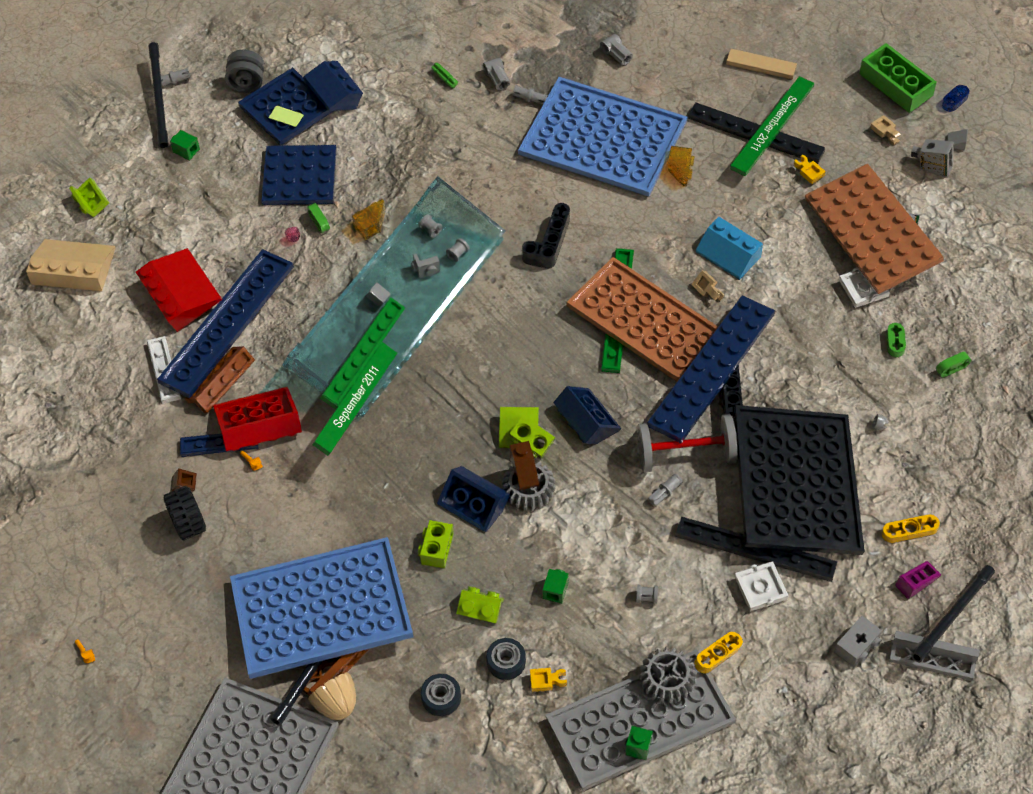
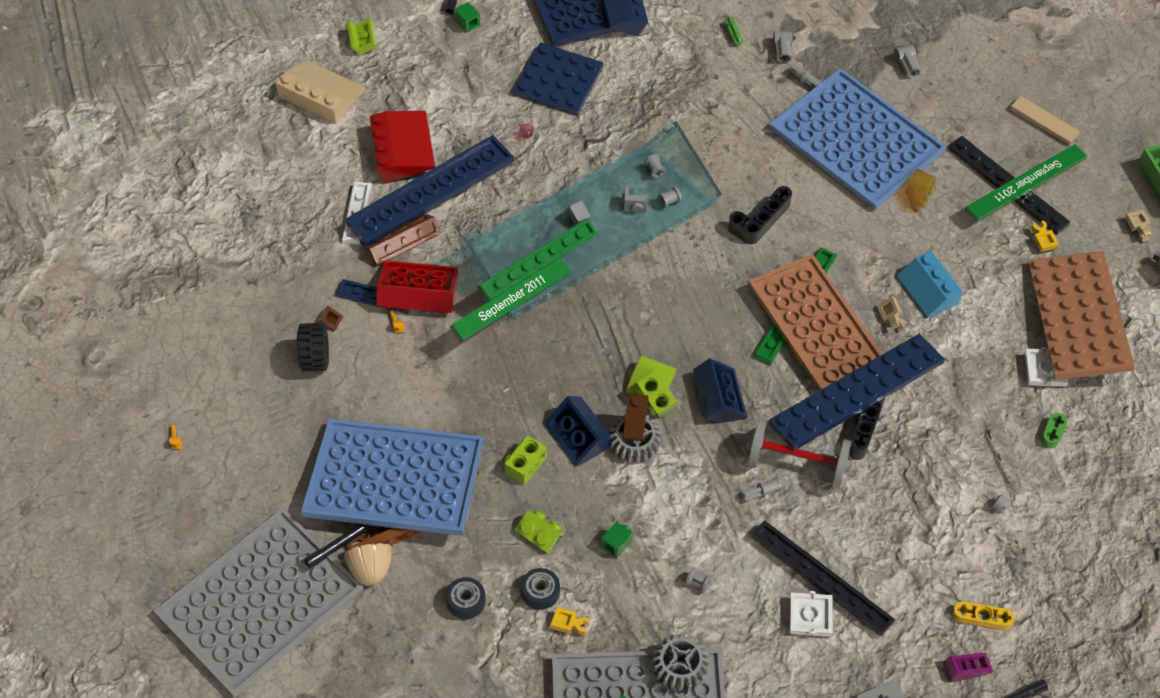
camera: 20 degrees right, 0 degrees up
yellowish green sticker [269,106,304,127] -> none
bright green beam [307,203,330,233] -> none
clear yellow slope [352,199,385,241] -> none
yellow beam [694,632,743,673] -> none
black plate [734,405,865,555] -> none
bright green beam [936,352,971,377] -> none

